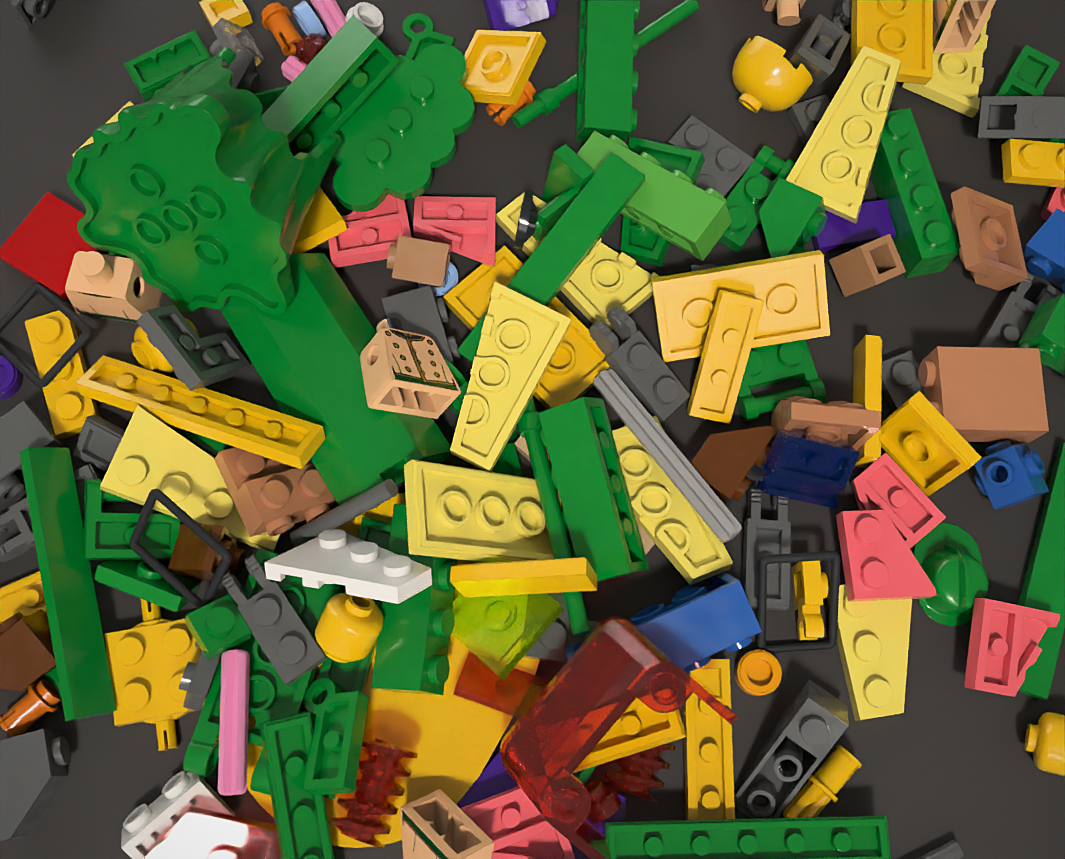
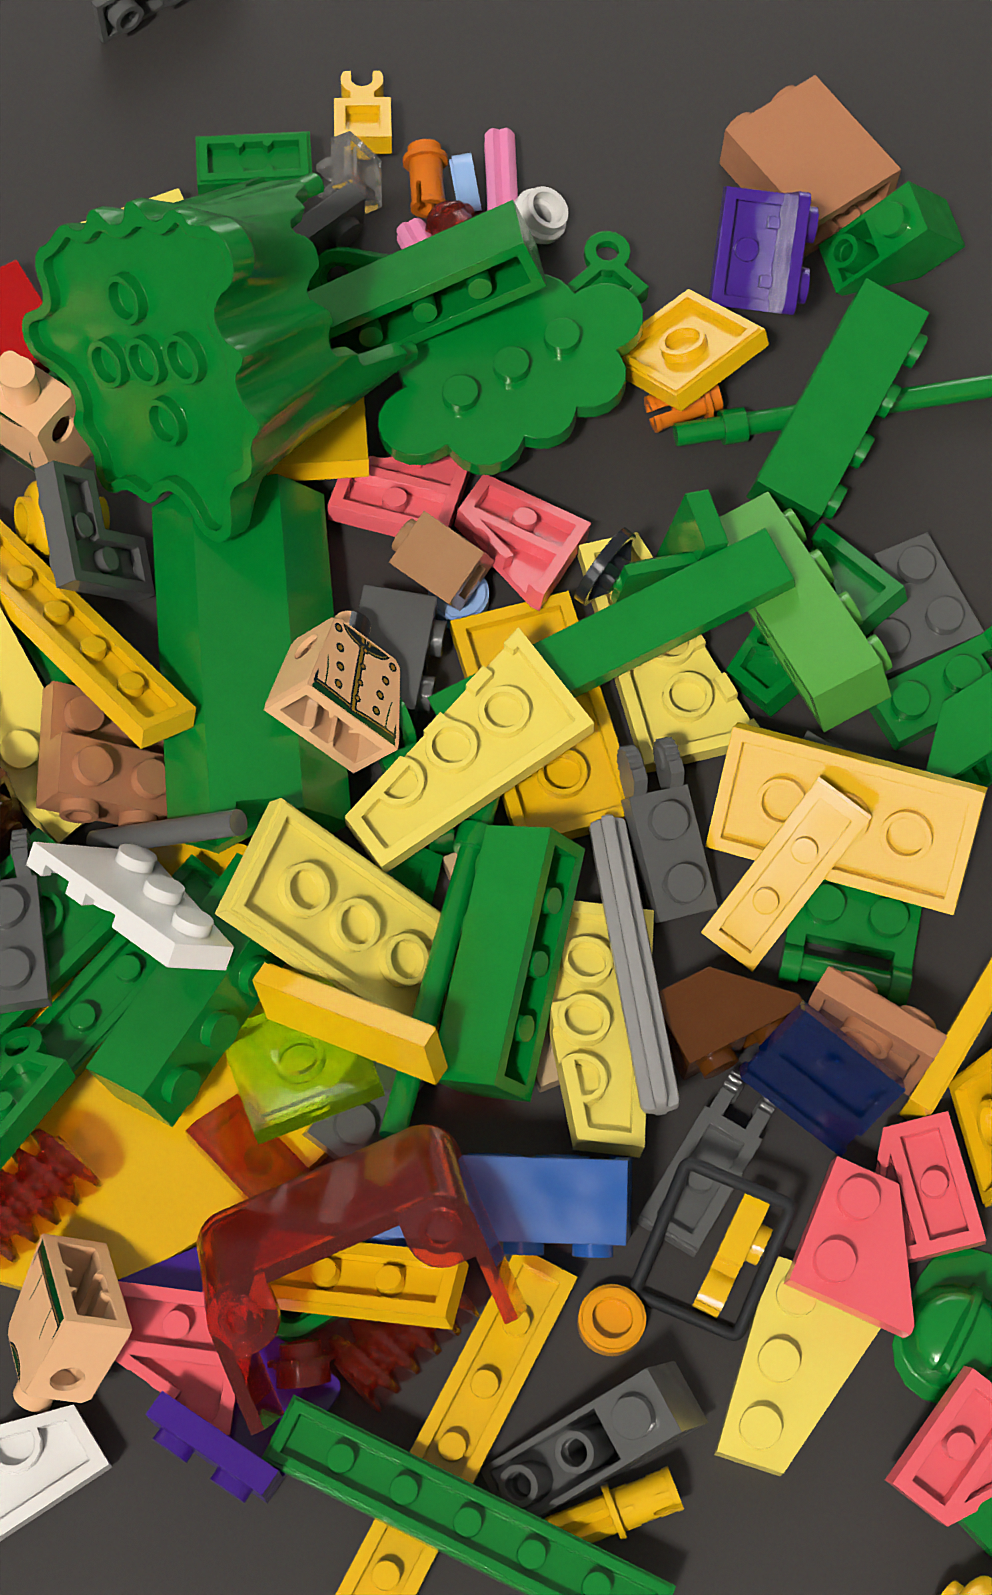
camera: 30 degrees right, 5 degrees down
yellow head [315,592,384,663] -> none

